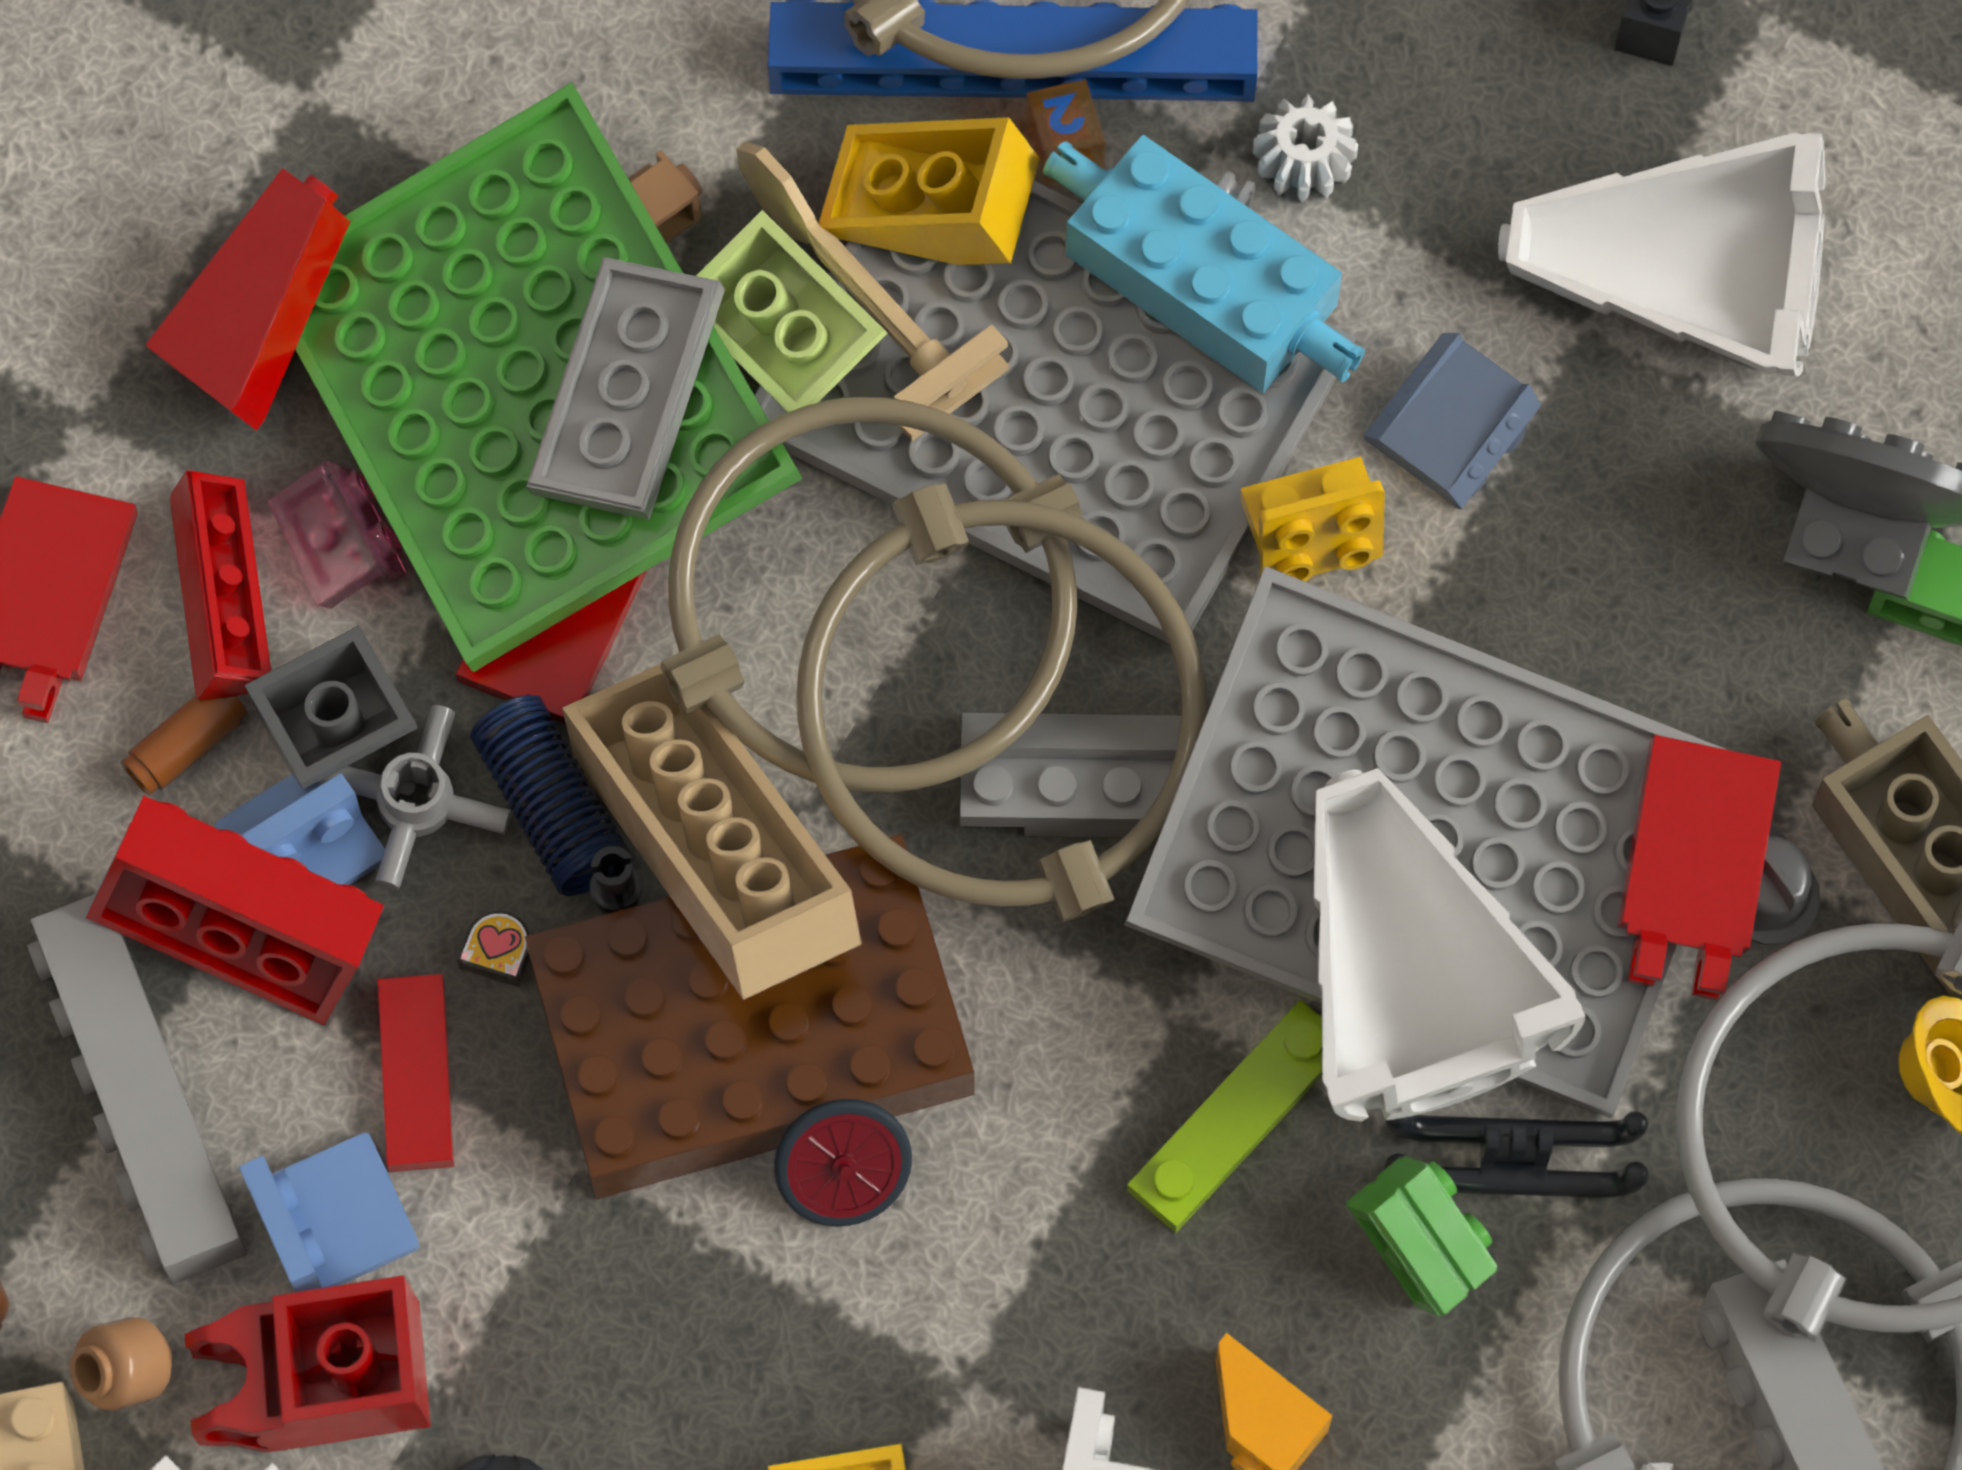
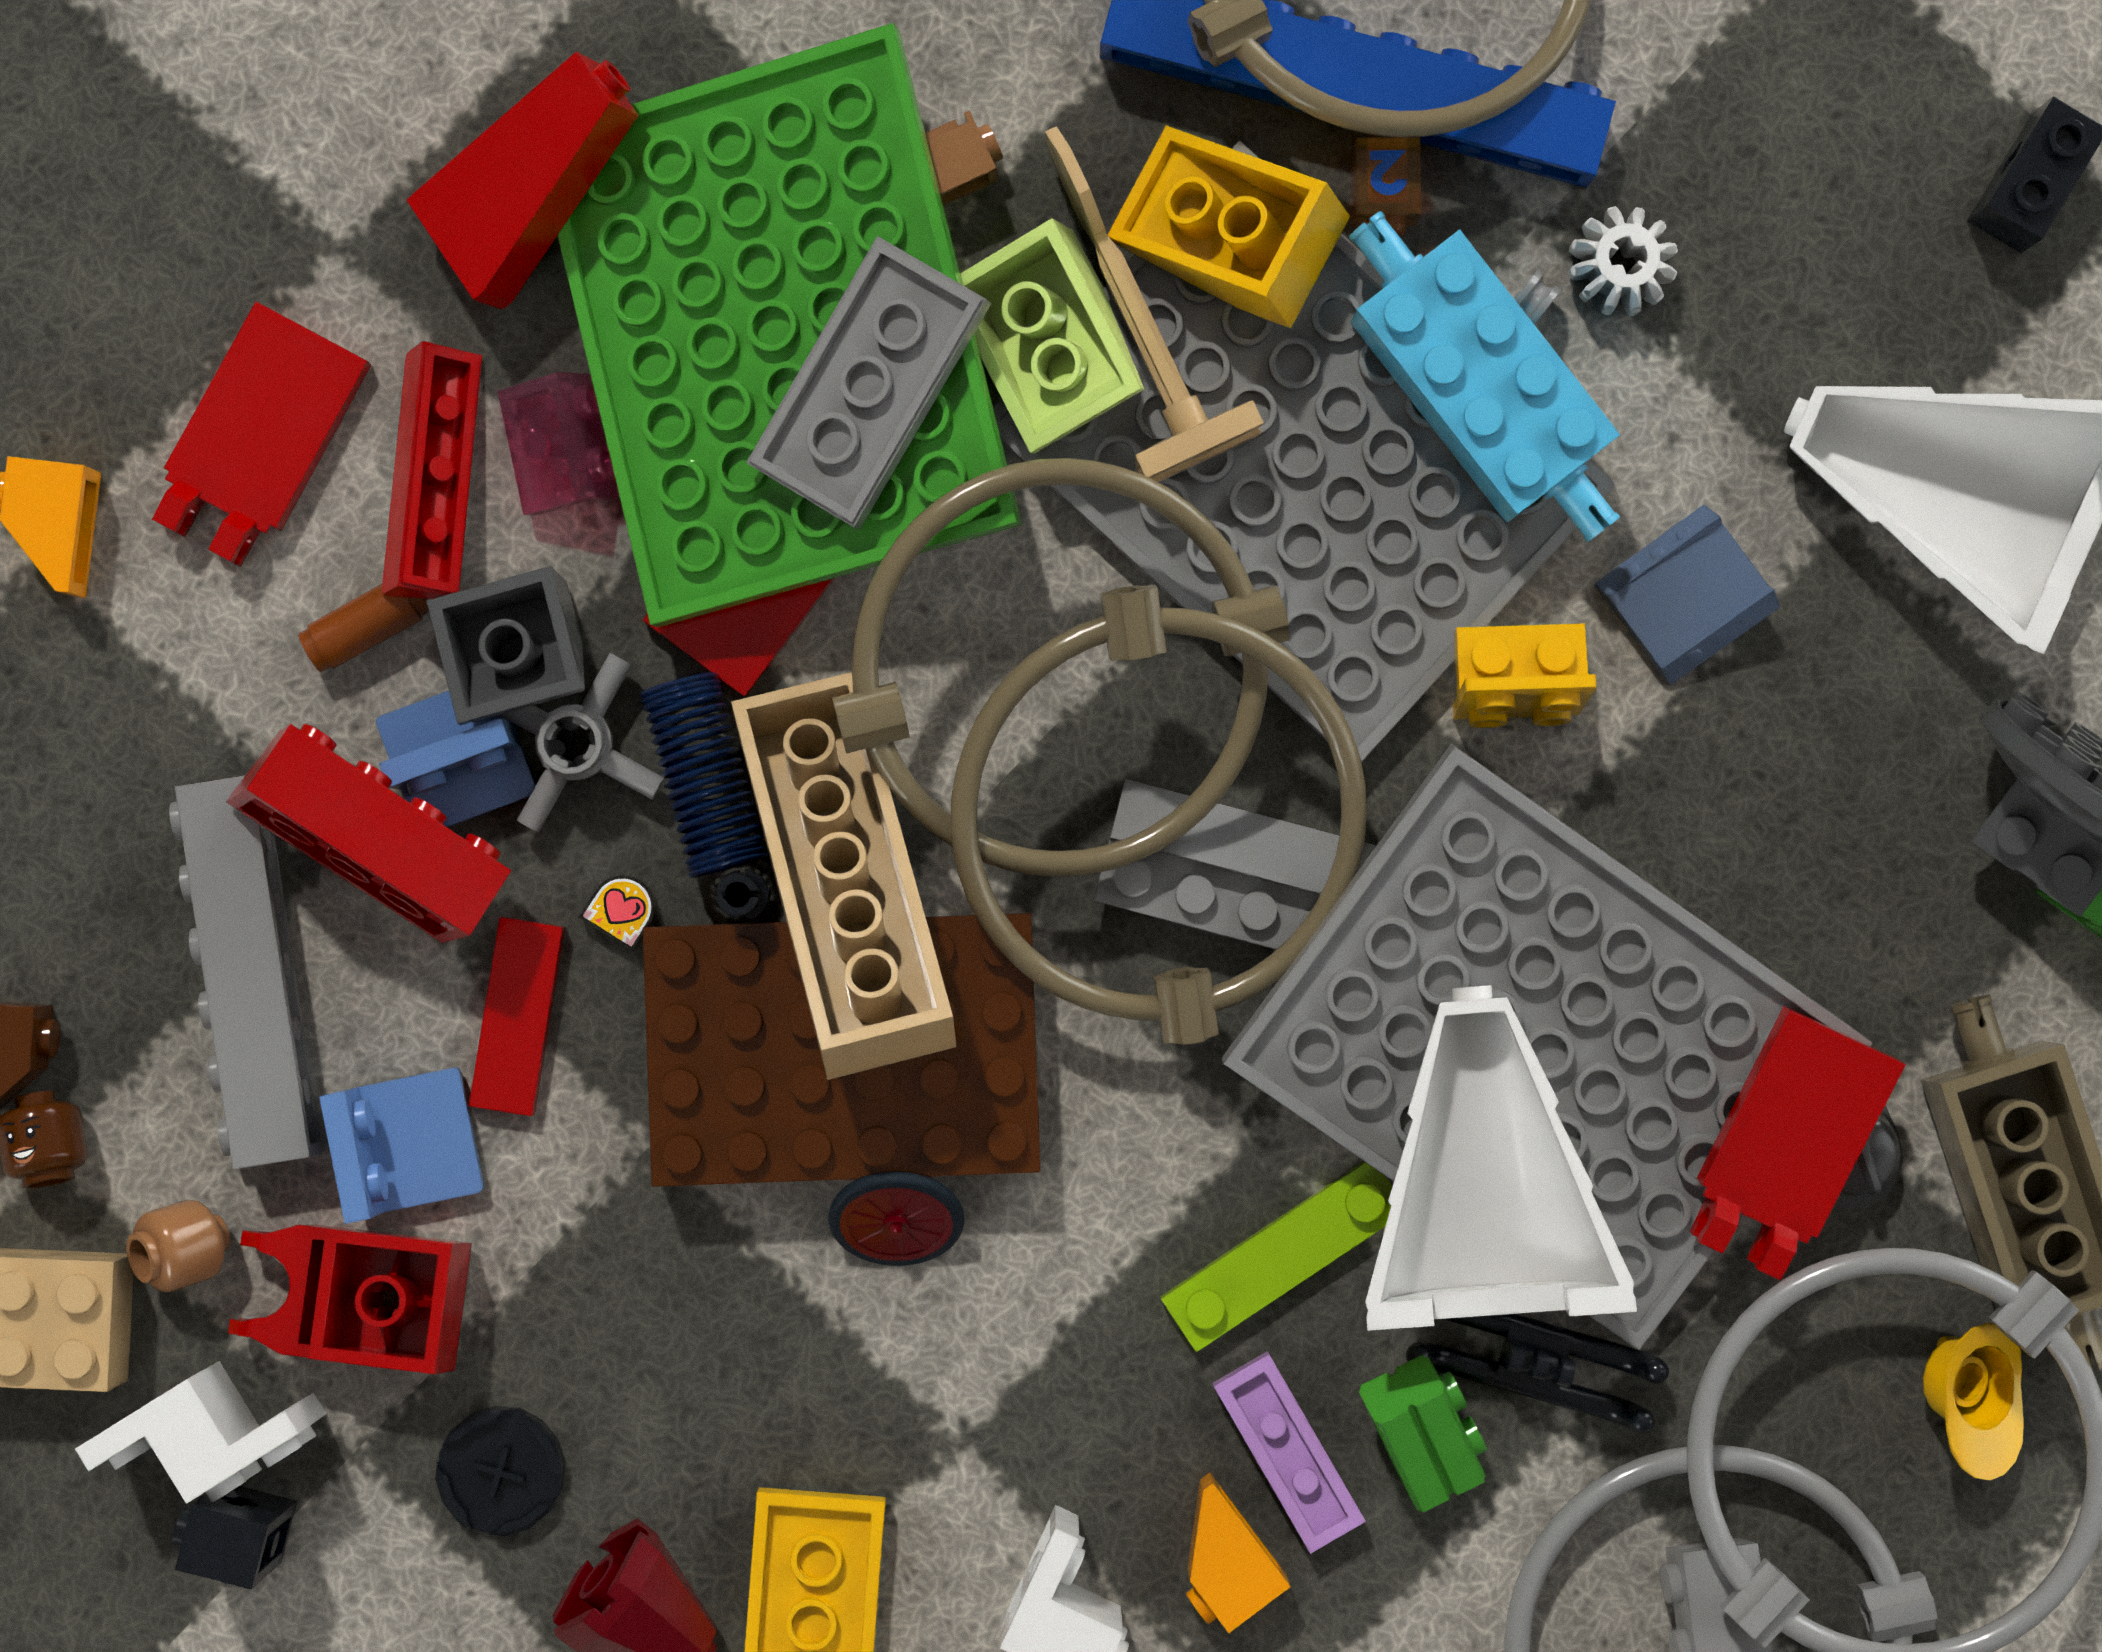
camera: 15 degrees right, 20 degrees up
none -> lavender plate [1213,1351,1366,1554]

